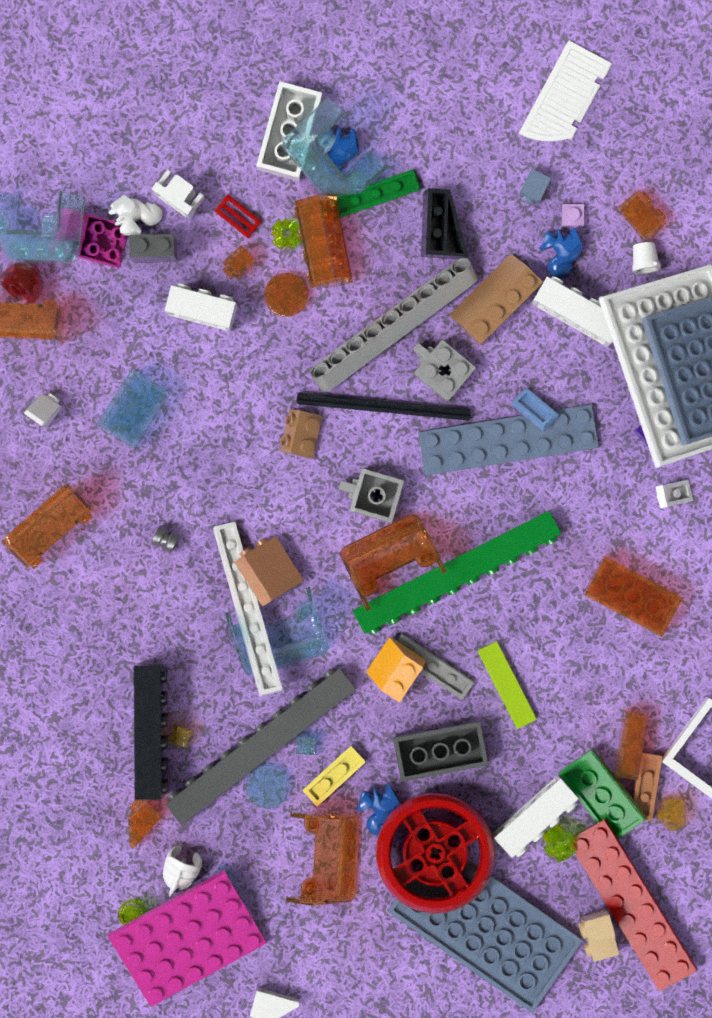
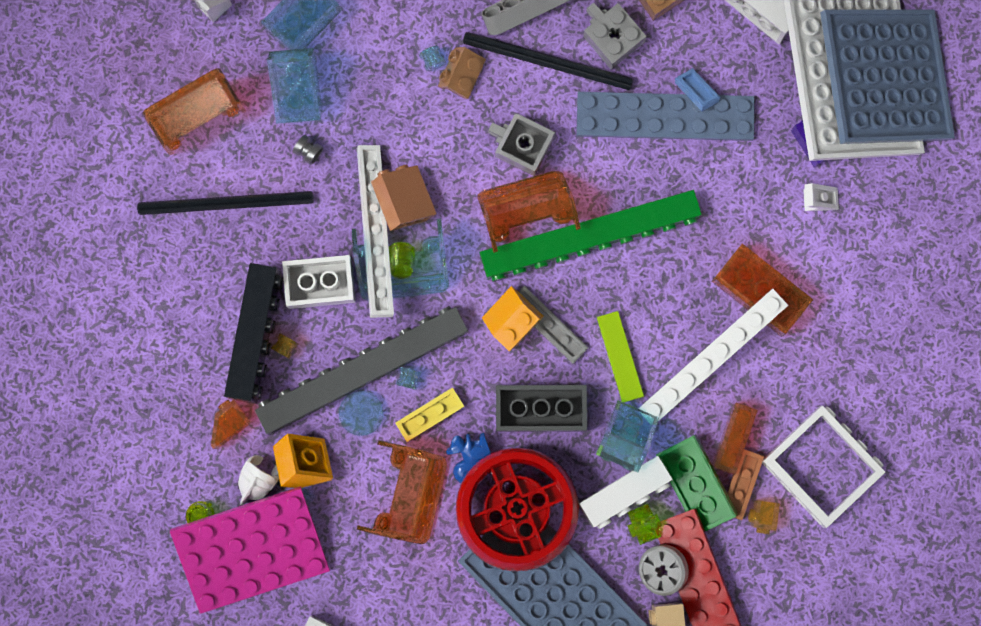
camera: 15 degrees right, 5 degrees down
none -> black axle [137,191,314,215]
none -> clear light blue brick [267,48,323,124]
none -> light orange slope [273,433,333,488]
none -> white brick [282,255,356,309]
none -> clear neon green piece [388,242,415,279]
none -> clear light blue wheel [419,45,446,71]
none -> clear light blue brick [596,400,659,473]
none -> white plate [638,289,788,425]
none -> light grey wheel [639,544,689,596]

